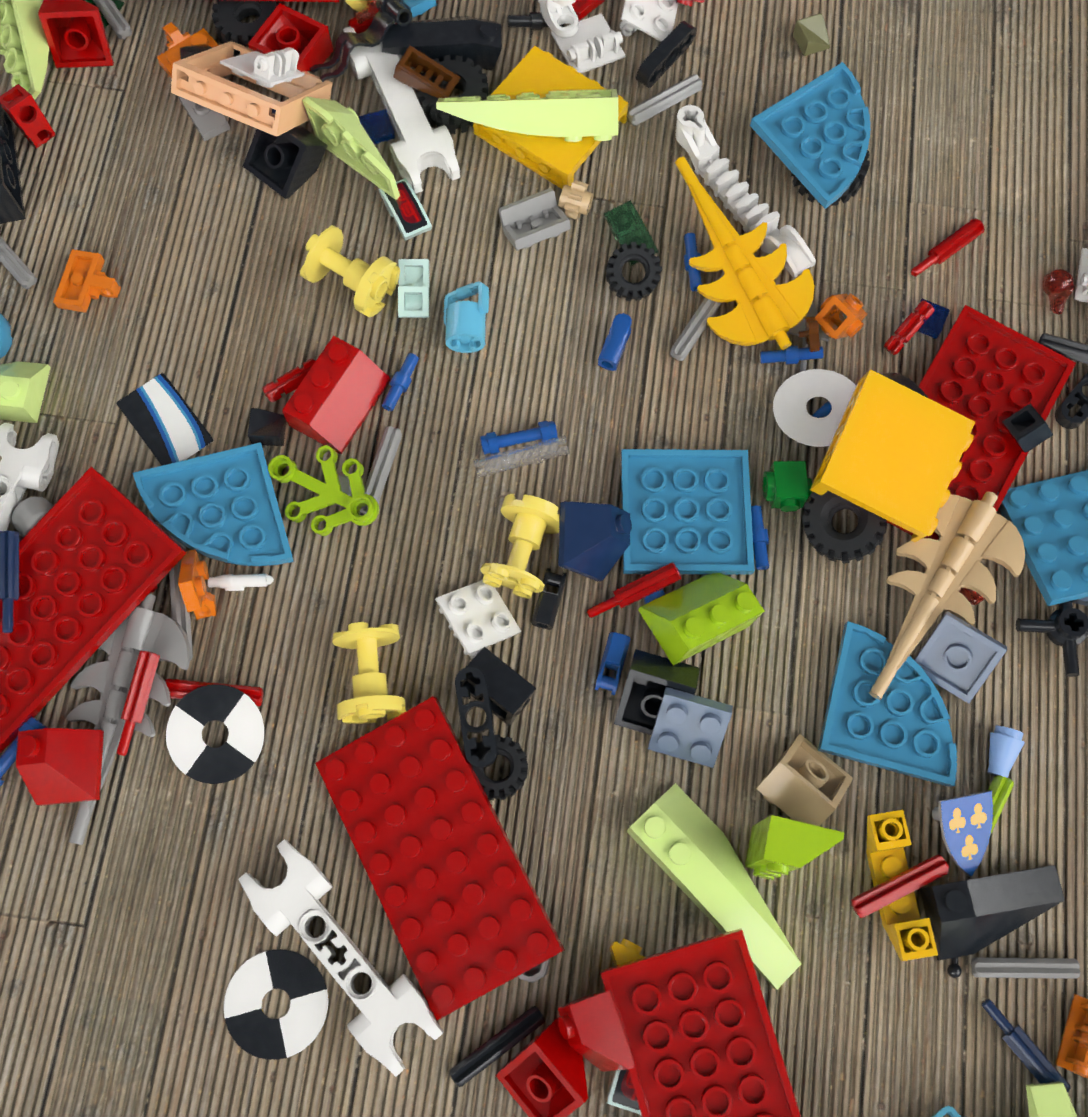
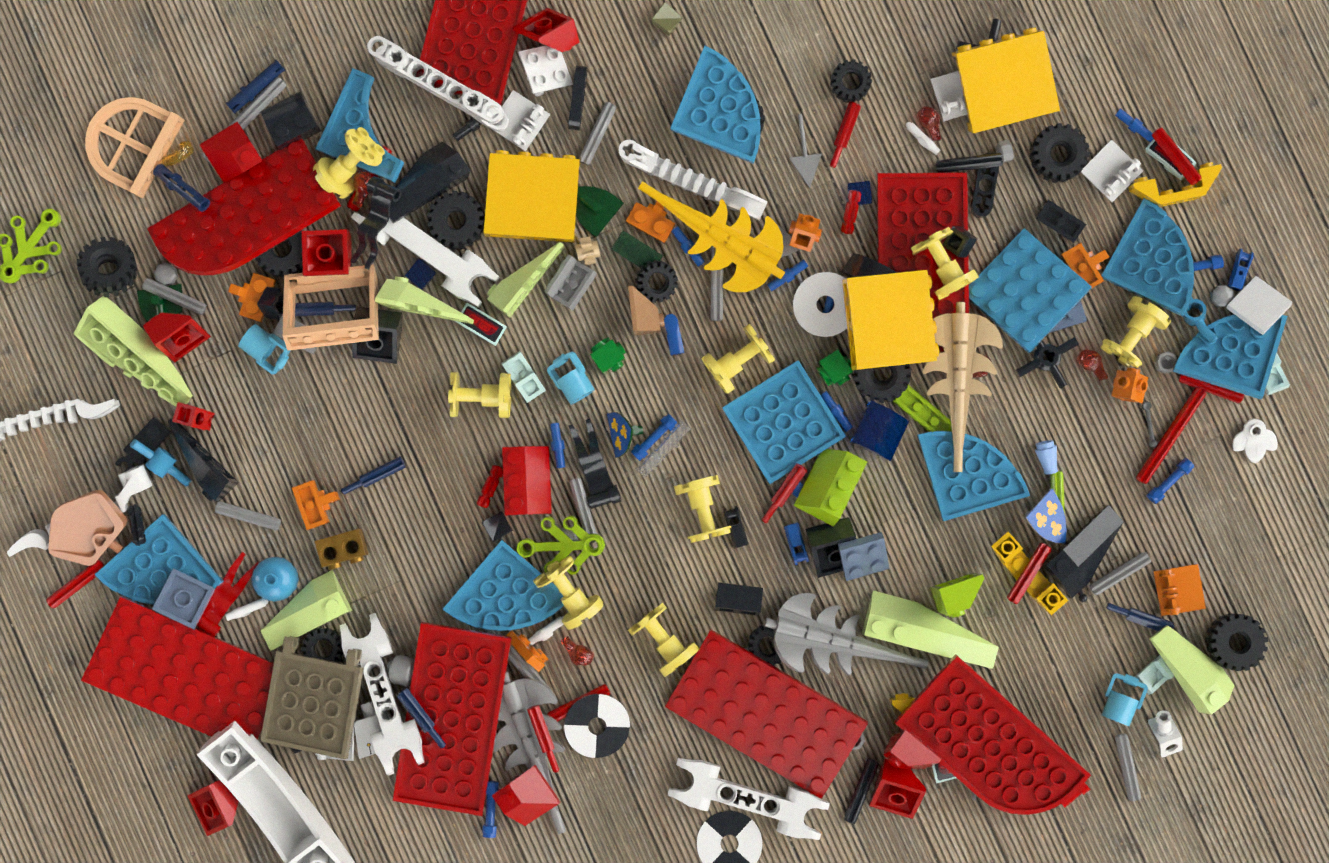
camera: 30 degrees left, 15 degrees up
sticker [116,373,214,466] -> none
white hinge [220,47,305,88] -> none
reddish brown slope [393,45,461,98] -> none
white hinge [435,580,522,659] -> none
yellowish green wedge [436,89,618,142] -> none
black beam [455,667,498,768] -> none
dark blue slope [558,501,632,582] -> none
tan slope [756,734,853,826] -> none
reddish brown piece [798,316,820,352] -> none
sand blue plate [914,611,1007,703] -> none
none -> medium azure piece [238,324,291,375]
none -> pearl gold brick [314,529,369,570]
none -> dark blue axle [341,456,406,495]
none -> yellowish green wedge [487,242,565,318]
none -> light yellow piece [533,556,604,630]
none -> clear red animal [561,636,594,666]
none -> black flag [569,419,622,509]
none -> dark green shield [576,186,624,238]
none -> green brick [590,337,626,375]
none -> blue shield [607,412,643,458]
none -> orange hinge [626,201,676,244]
none -> medium nougat slope [628,286,665,336]
none -> light yellow piece [701,324,775,394]
none -> light grey animal [764,593,928,676]
none -> light grey piece [789,114,822,188]
none -> black tyre [830,59,872,102]
none -> clear blue slope [850,400,909,462]
none -> lime tile [892,385,952,432]
none -> white piece [906,122,941,155]
none -> light yellow piece [911,227,979,300]

